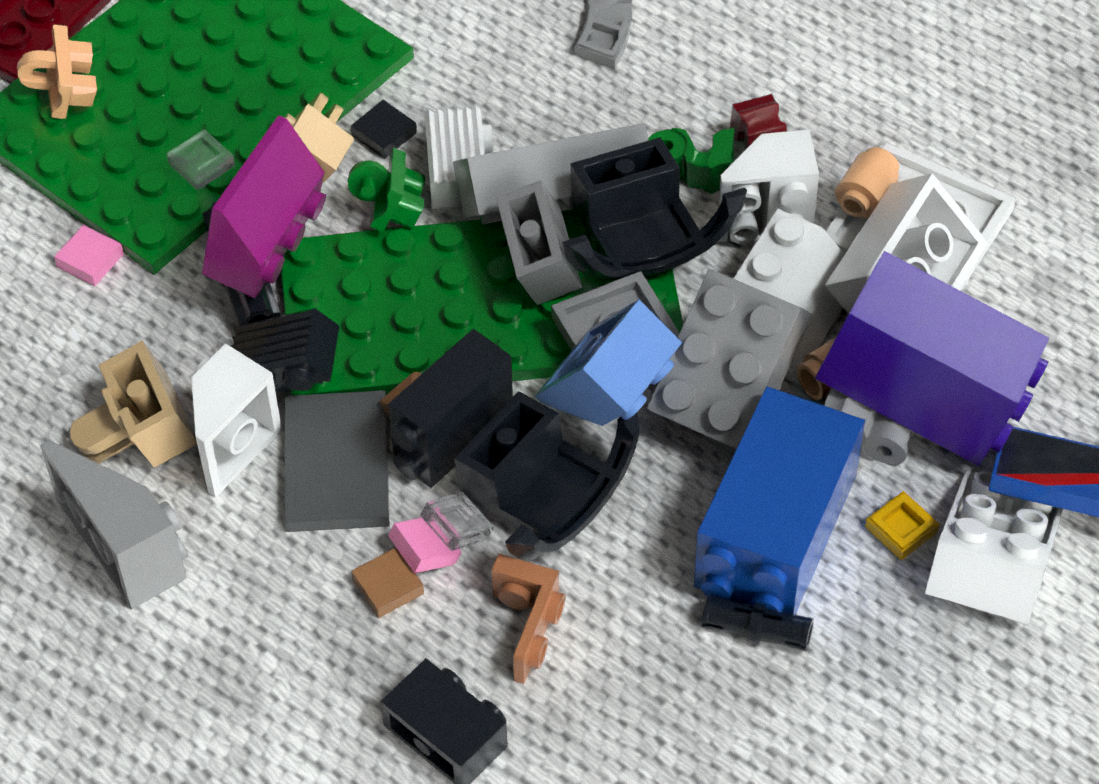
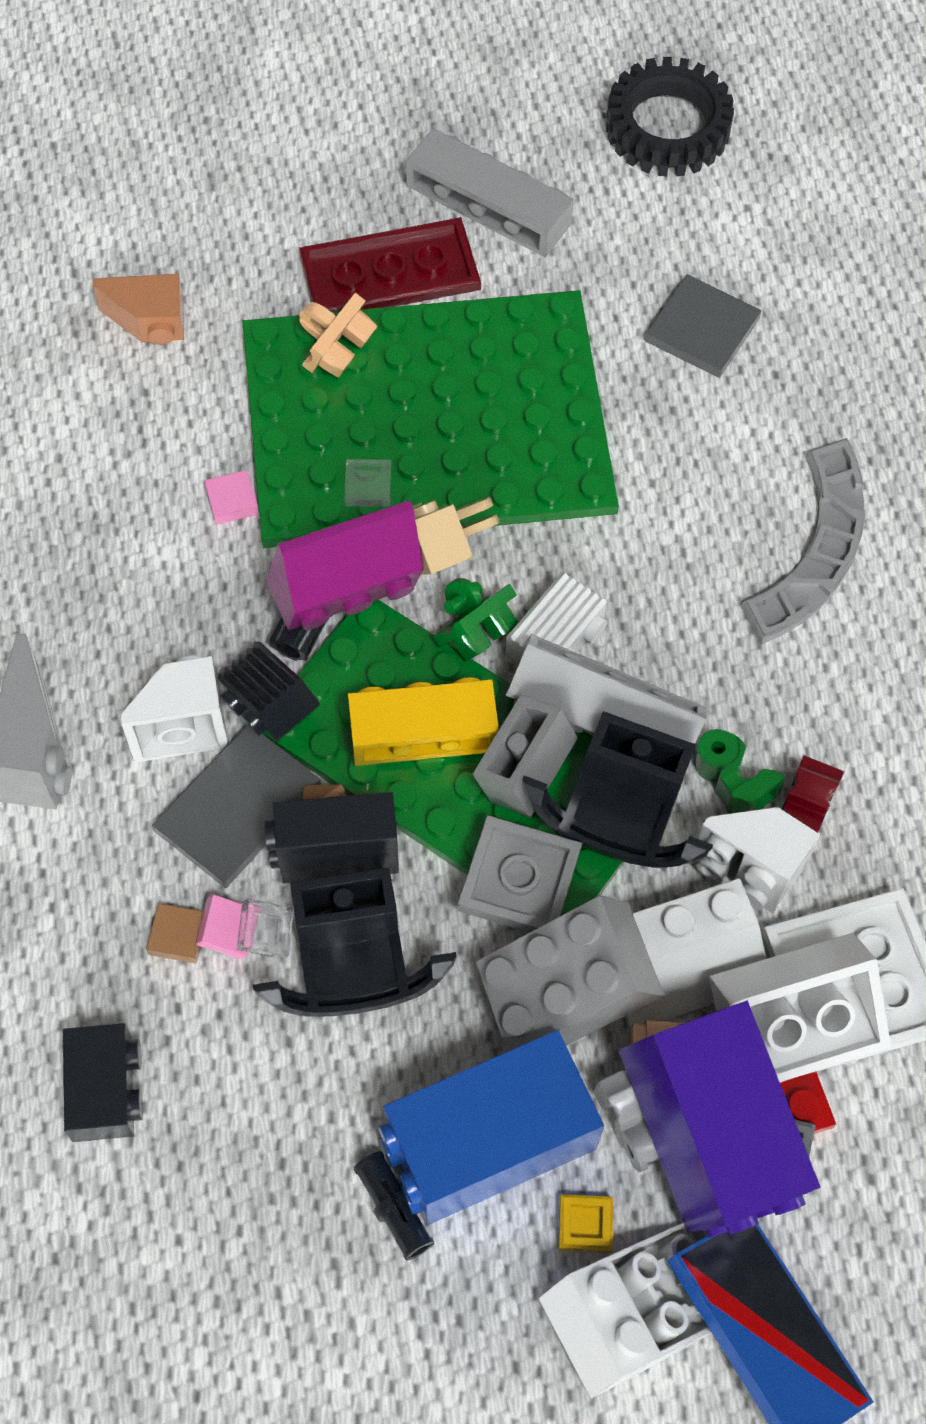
camera: 40 degrees right, 10 degrees up
tan brick [70,340,197,468] -> none
black tile [351,100,417,159] -> none
nougat bracket [491,554,566,684] -> none
medium blue slope [535,299,682,426] -> none
light nougat brick [835,147,899,218] -> none
none -> yellow brick [348,677,499,766]

